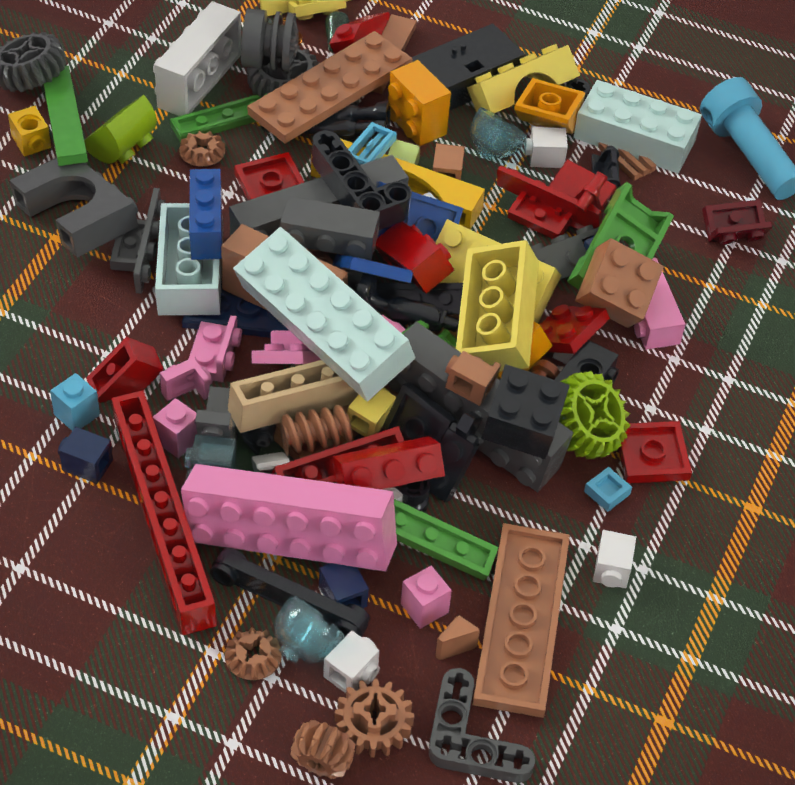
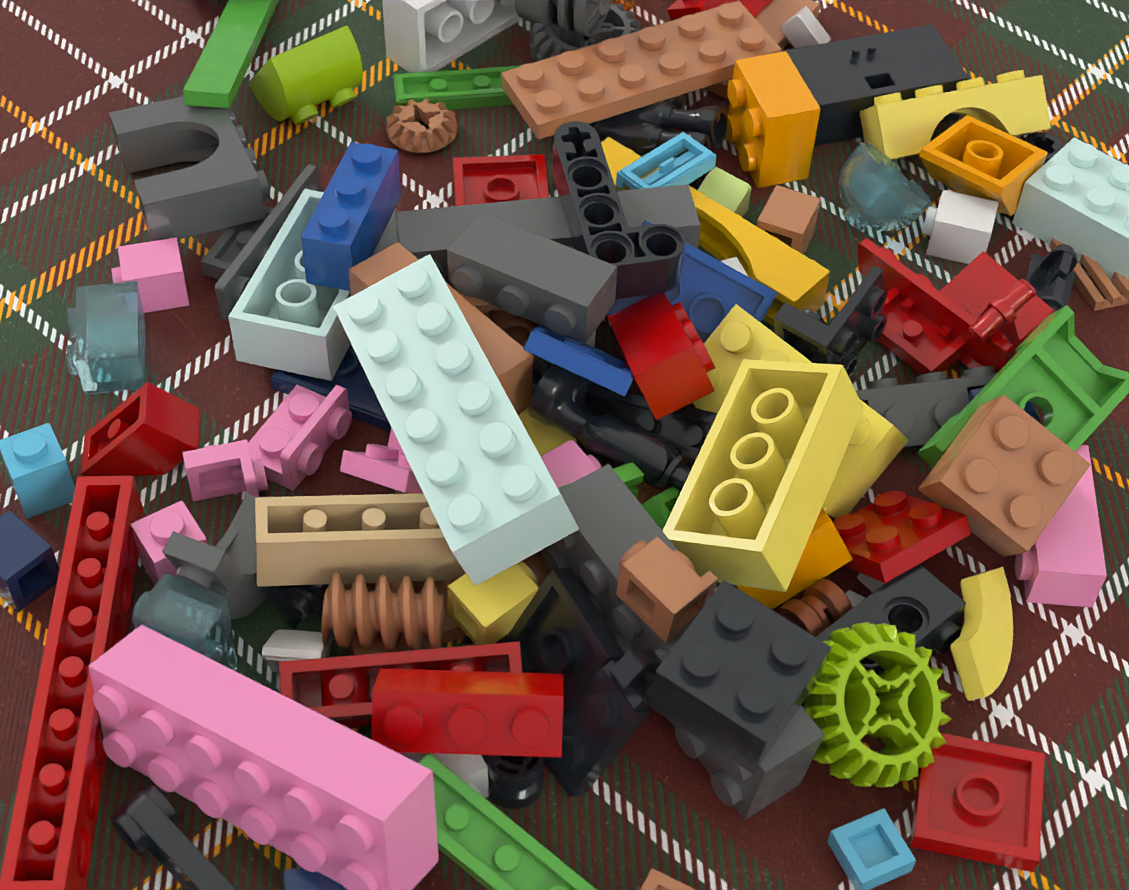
camera: 20 degrees right, 0 degrees up
yellow brick [8,106,51,157] -> none
none -> clear light blue brick [67,281,146,395]
none -> bright pink brick [111,237,189,315]
none -> black bracket [774,266,887,378]
none -> white slope [780,6,831,48]
none -> light yellow tile [950,567,1013,701]

